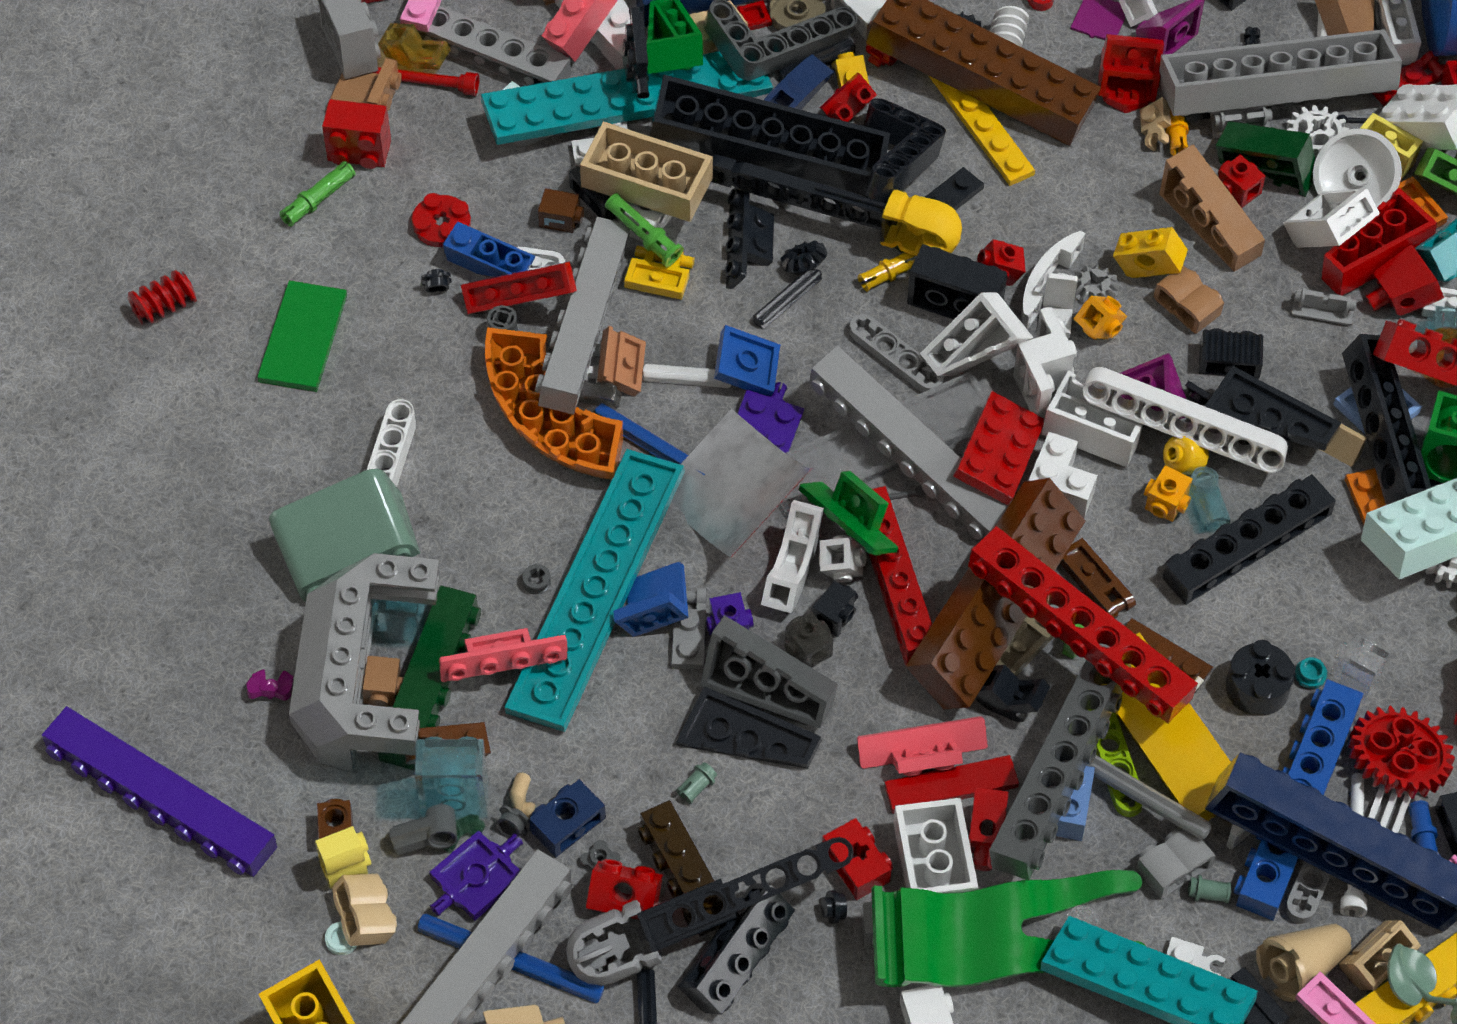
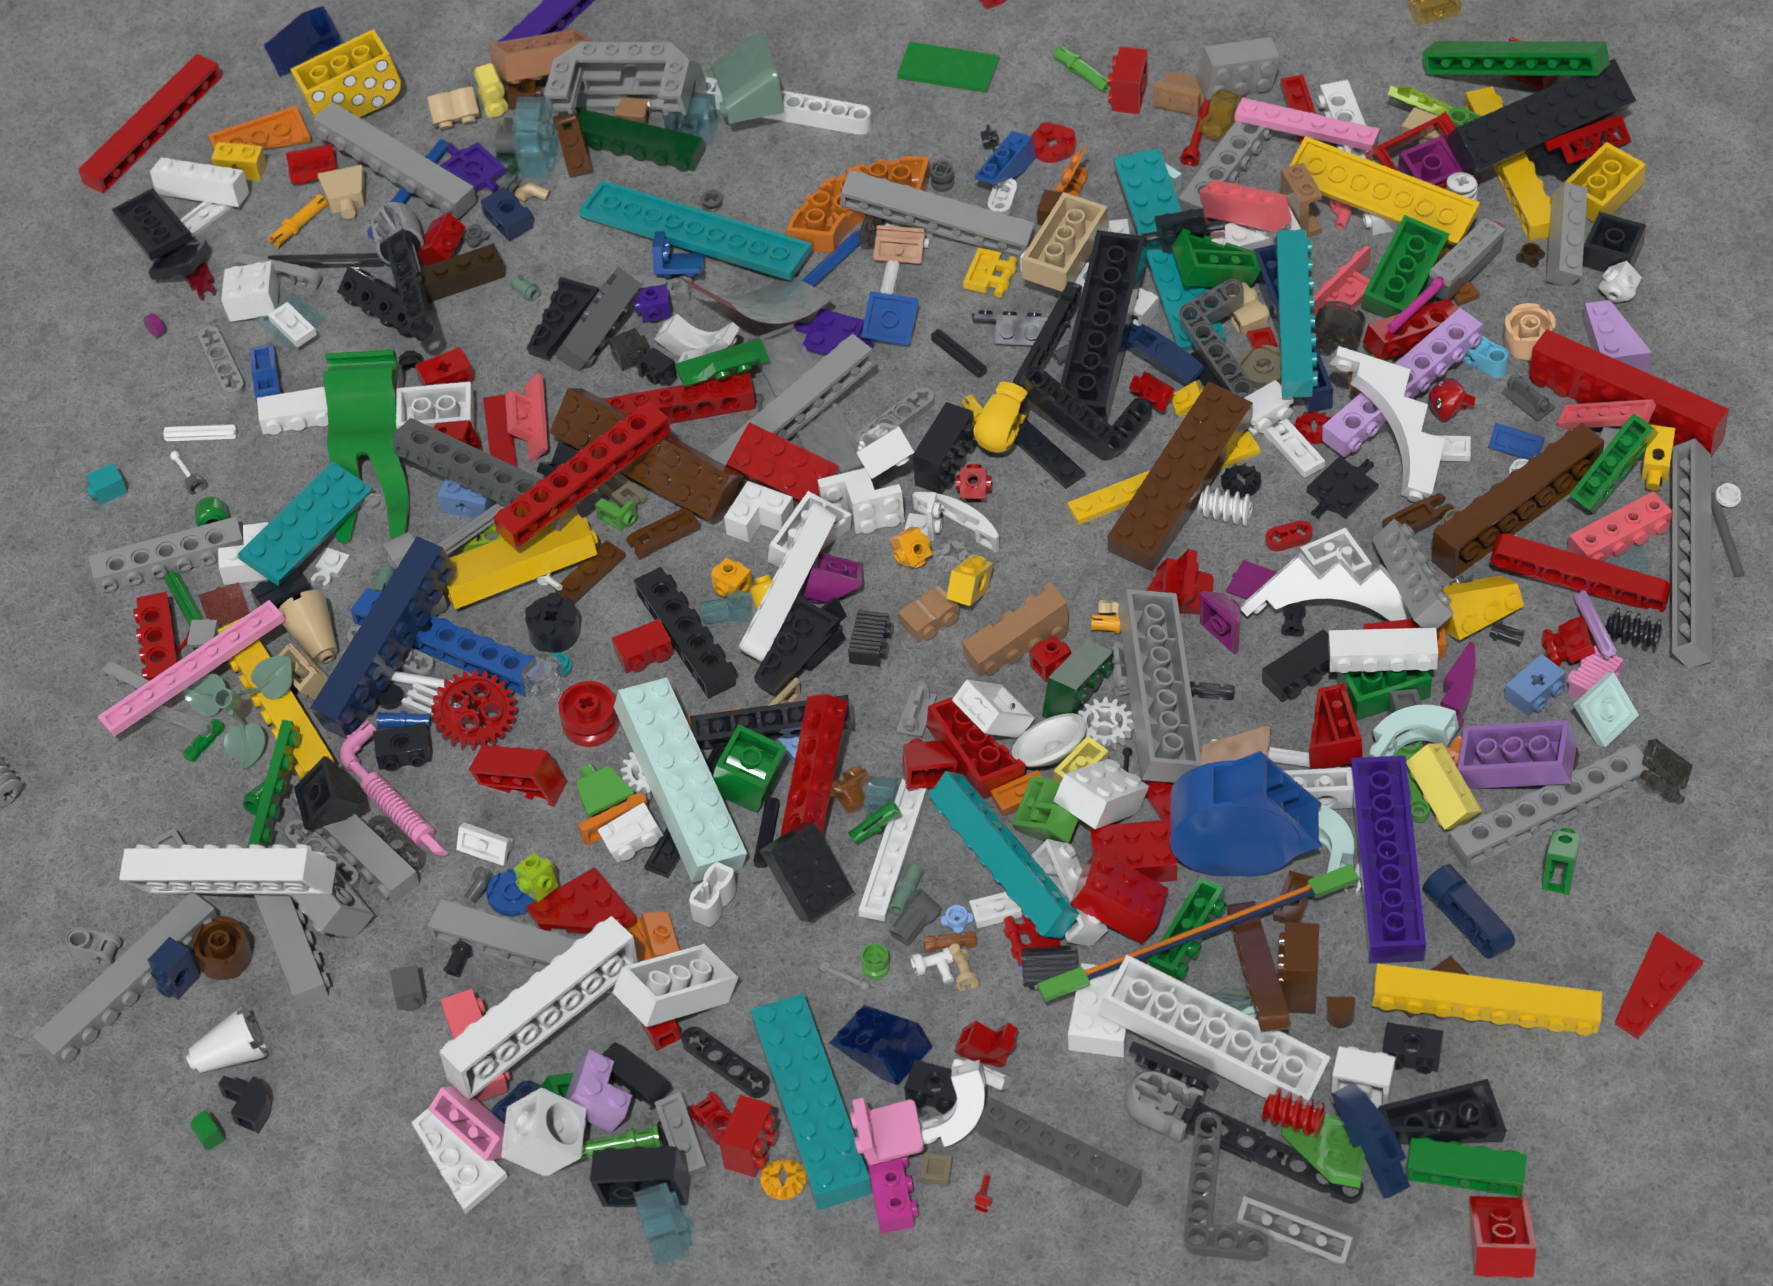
camera: 100 degrees right, 5 degrees down
coral bracket [439,628,567,682] -> none
red plate [461,261,577,314] -> none
bright green pin [605,193,684,267] -> none
black gear [780,241,827,273] -> none
none -> nougat brick [489,29,593,84]
none -> red wheel [558,681,619,747]
none -> red brick [612,619,674,674]
none -> orange hinge [1054,145,1088,197]

